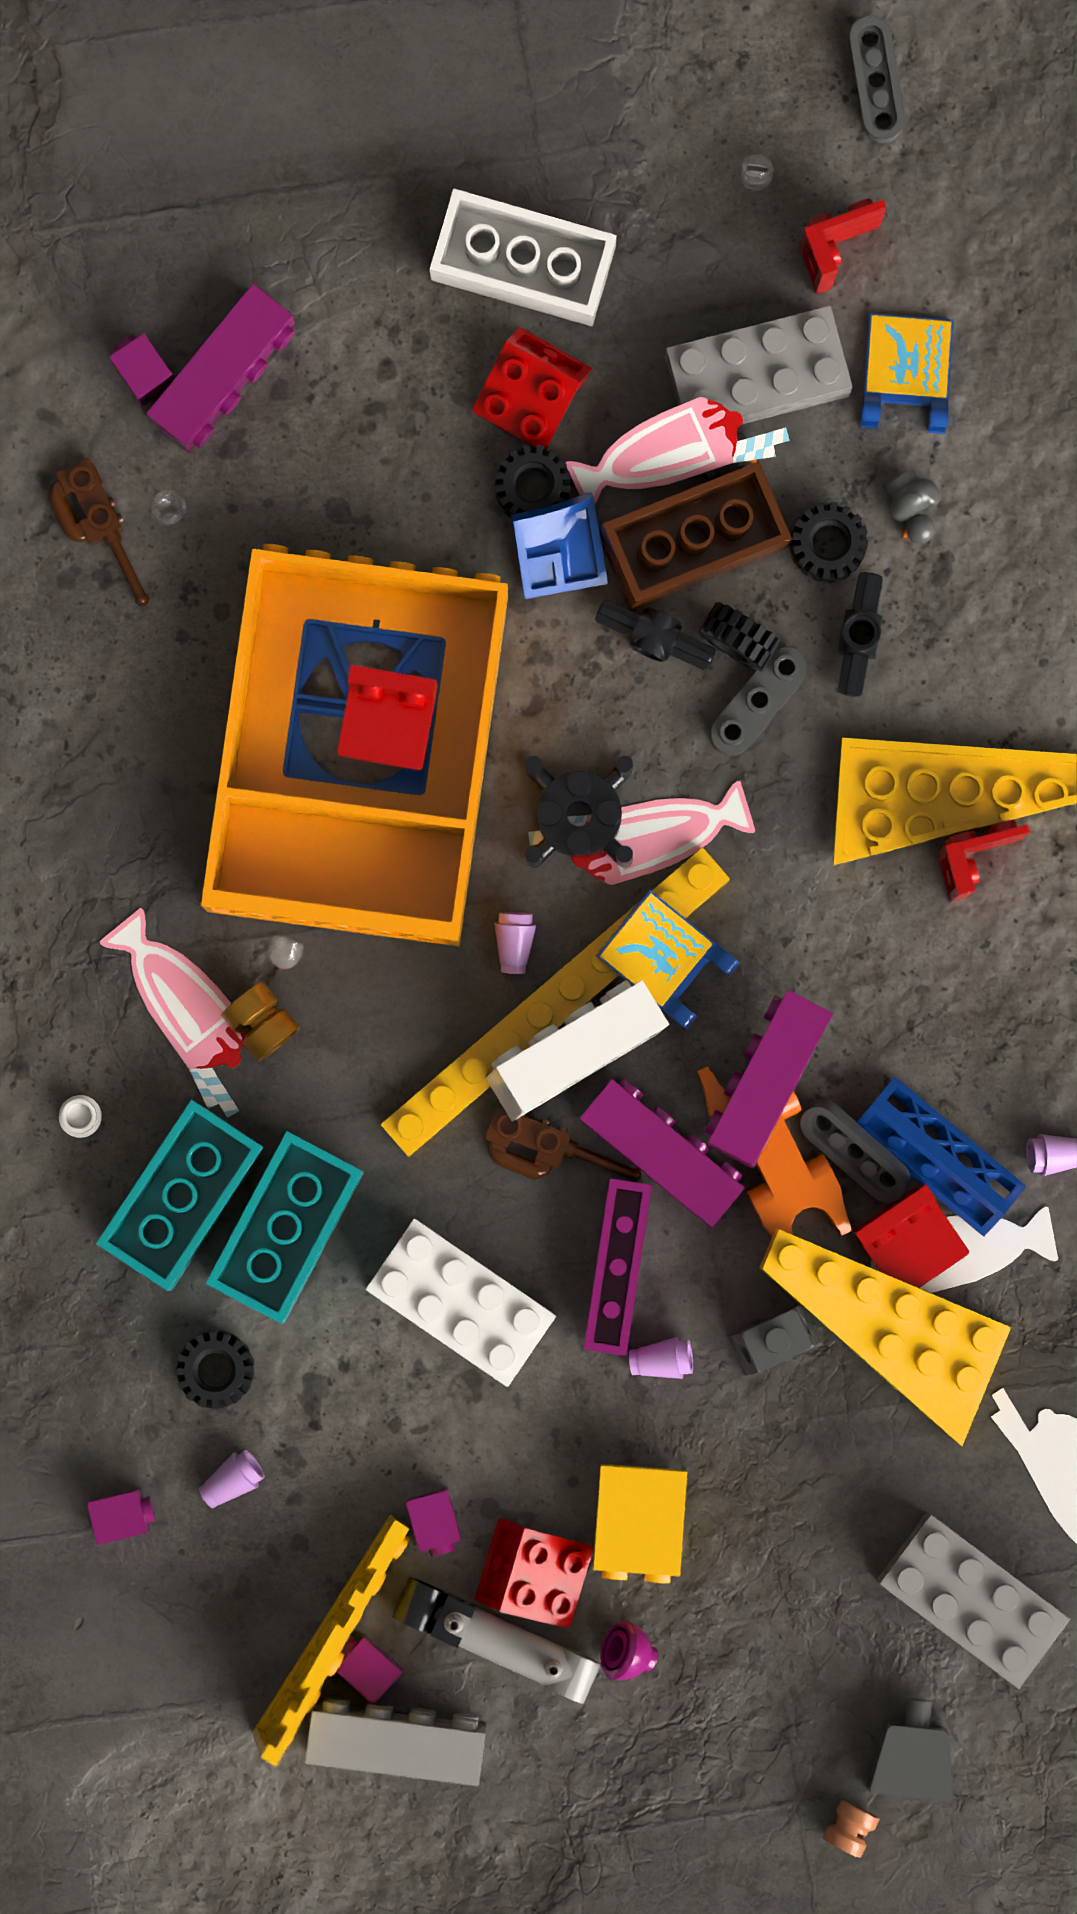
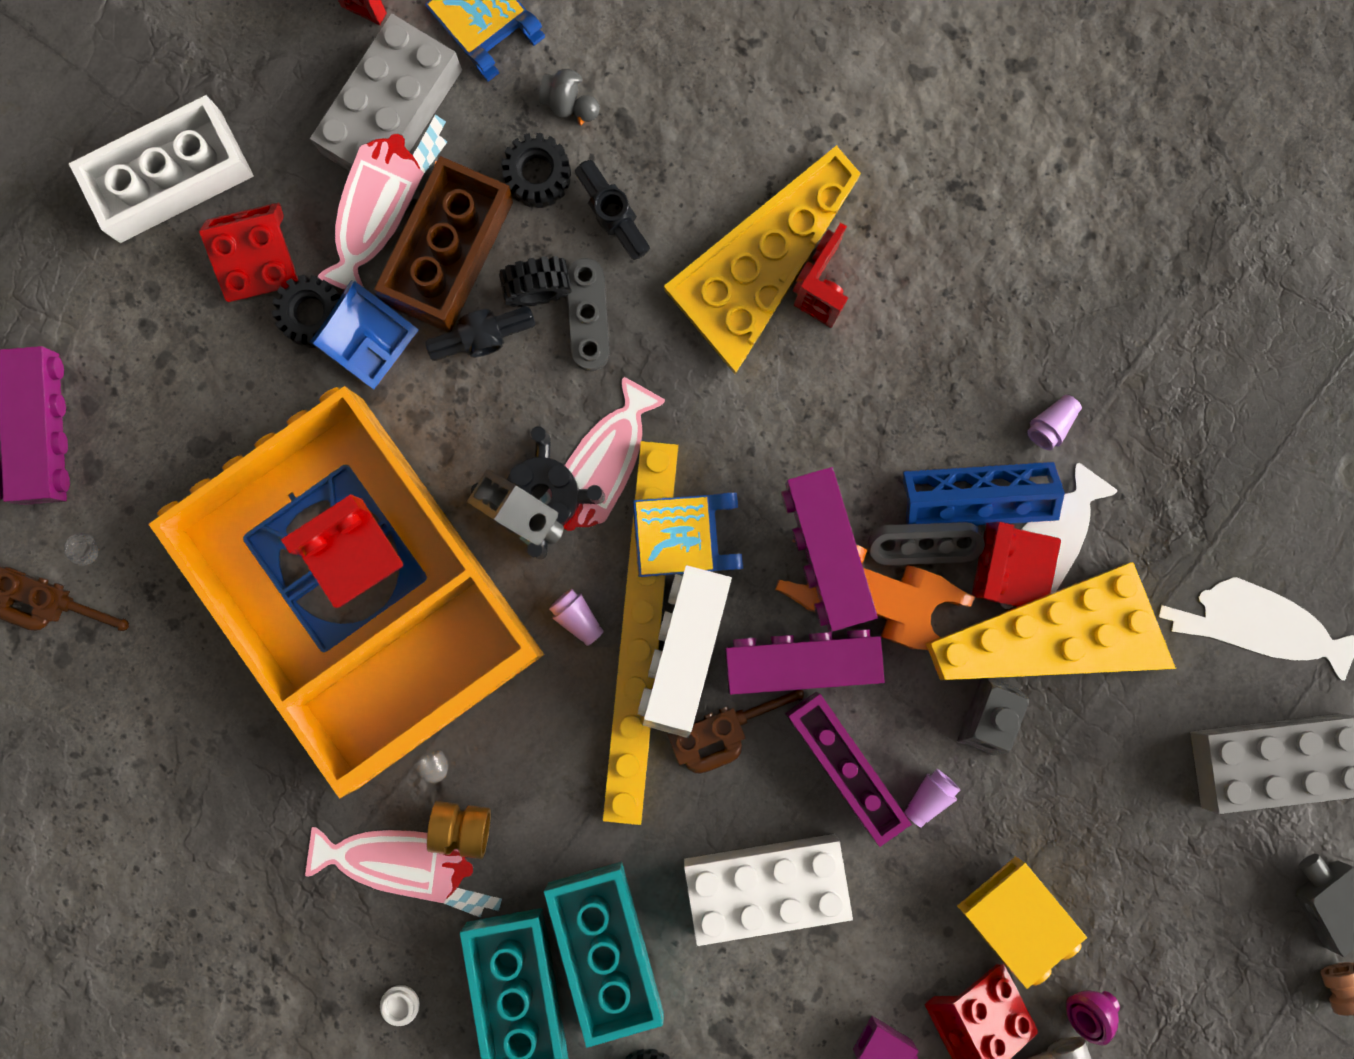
camera: 45 degrees left, 0 degrees up
none -> torso [467,469,564,546]

